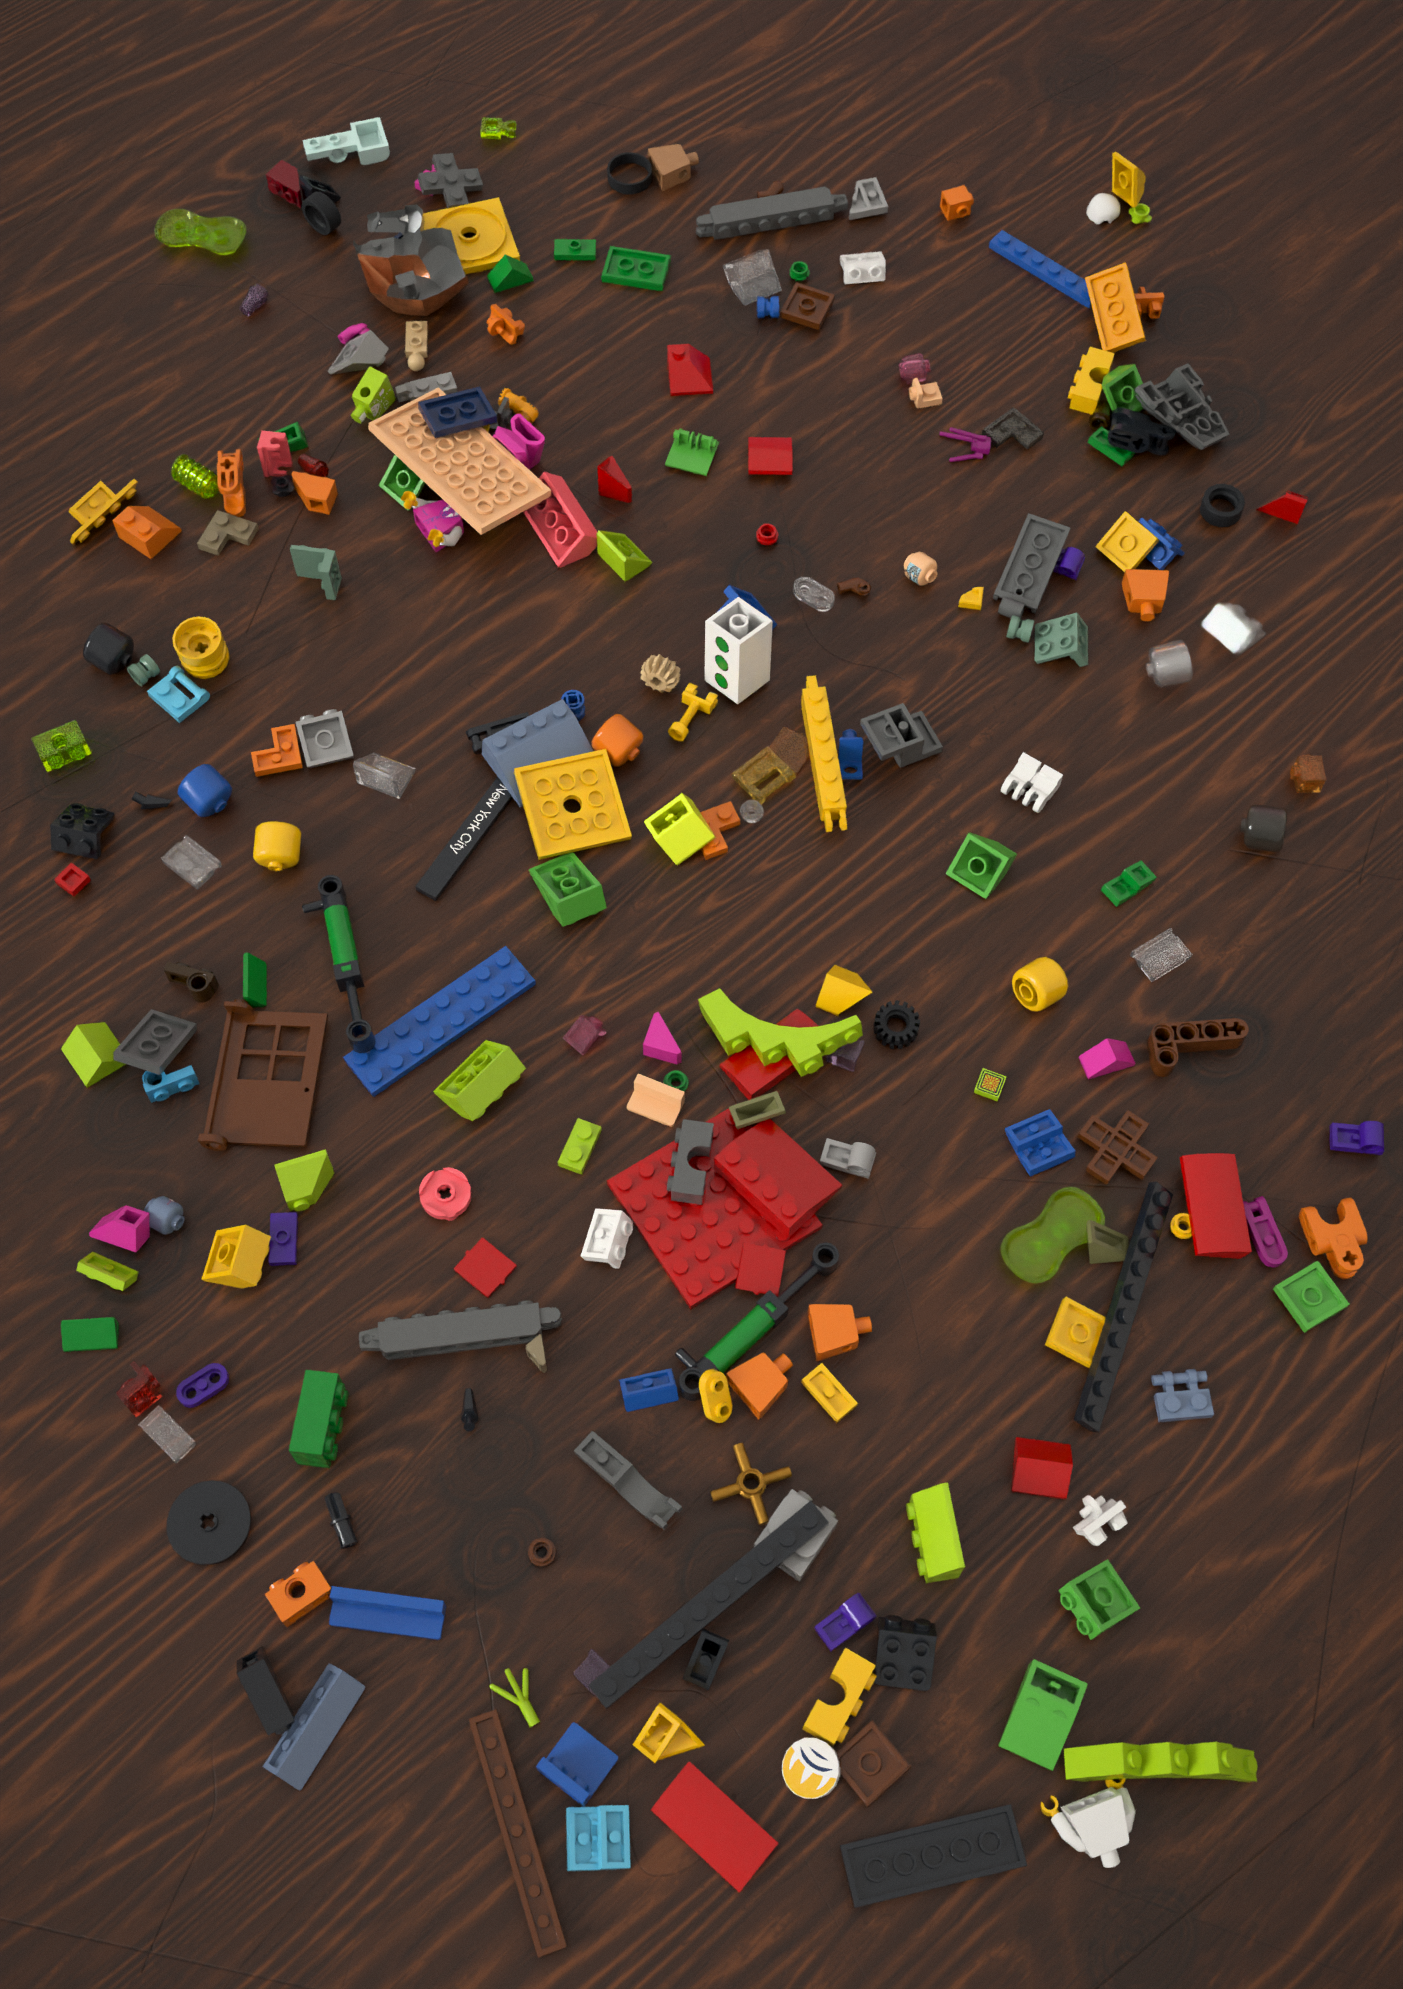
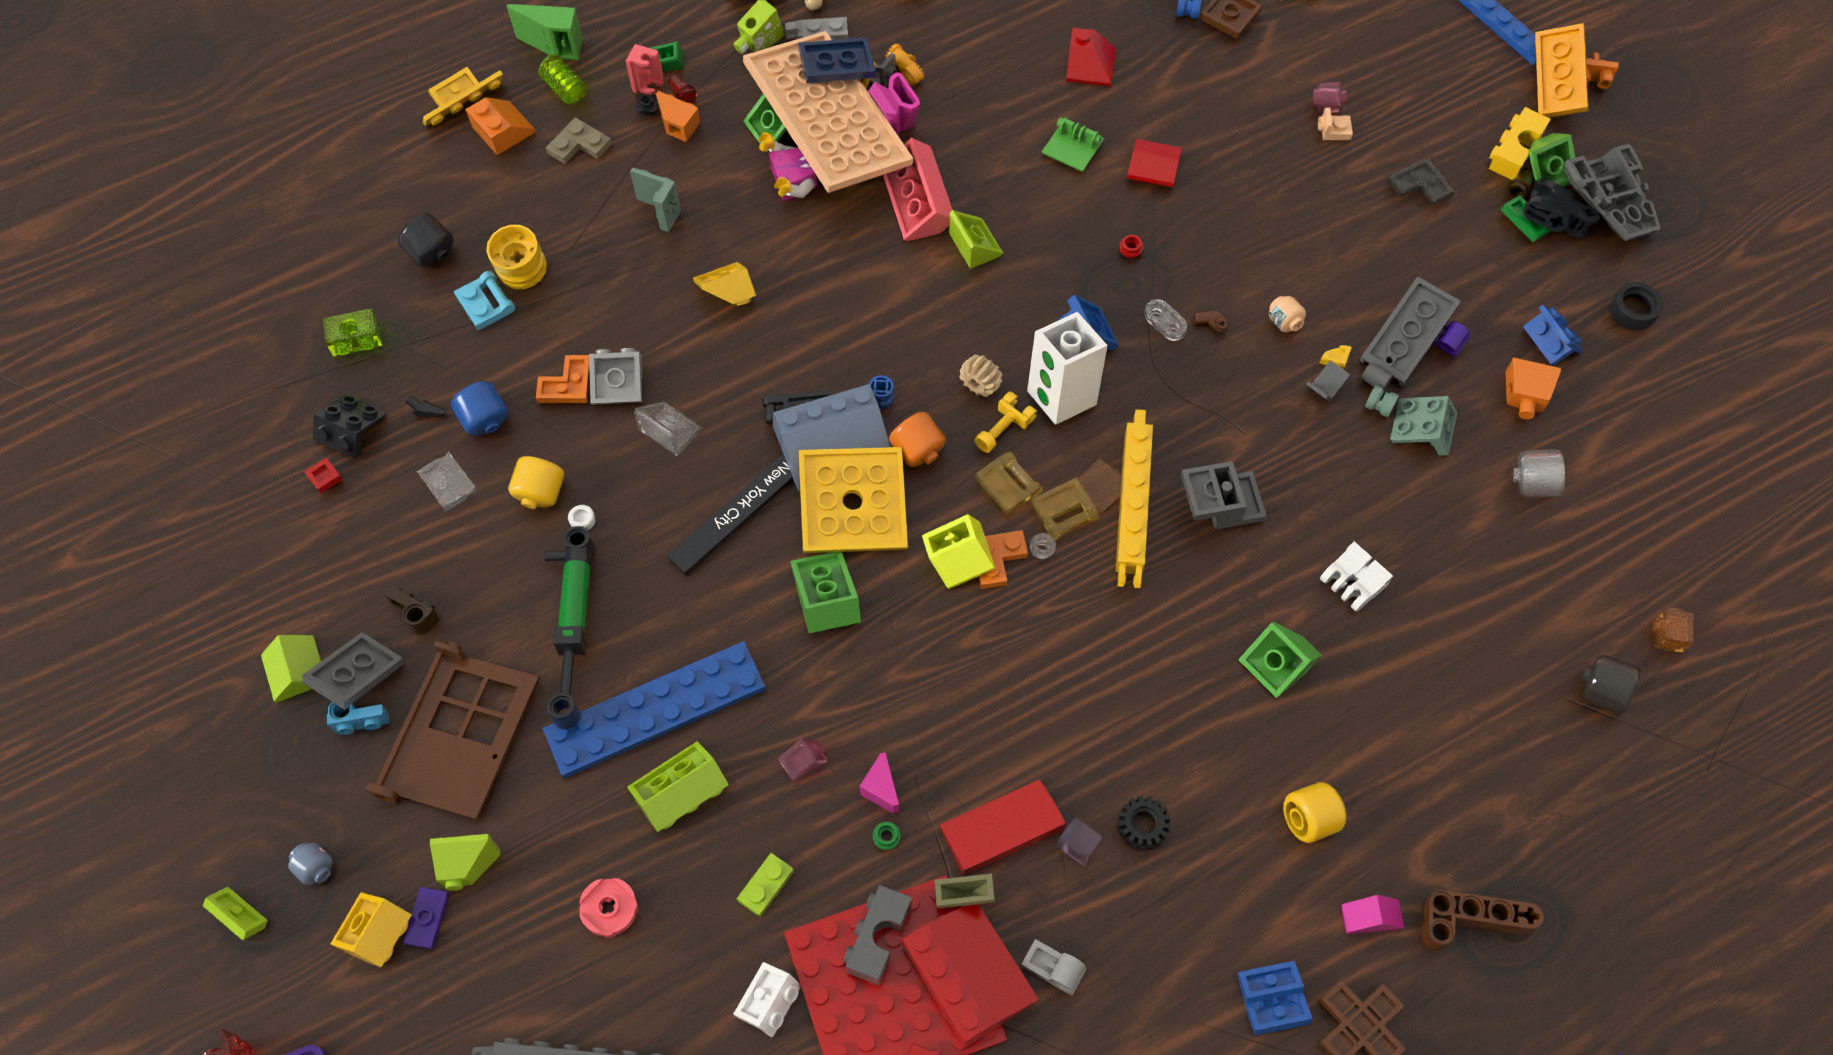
camera: 15 degrees right, 0 degrees up
green slope [61,1317,119,1352] -> none
dark pink slope [89,1205,150,1252] -> none
sand green wheel [127,654,160,686] -> none
orange piece [217,449,246,517] -> none
green slope [243,953,267,1008] -> none
red piece [454,1237,517,1298] -> none
red slope [597,456,632,503] -> none
light nougat panel [627,1074,685,1127] -> none
lime arch [698,988,863,1077] -> none
yellow slope [816,965,873,1016] -> none
blue bracket [838,729,863,779] -> none
magenta plant [939,427,991,462] -> none
tile [974,1068,1006,1102] -> none
yellow plate [1095,511,1160,572] -> none
green slope [1101,860,1157,907] -> none
clear plate [1130,928,1192,982] -> none
clear slope [1201,602,1266,654] -> none
red slope [1256,490,1308,524] -> none
none -> bright green slope [507,4,583,60]
none -> white tile [568,505,595,530]
none -> yellow slope [693,262,756,305]
none -> clear yellow plate [975,451,1043,514]
none -> dark grey bracket [1306,361,1350,402]

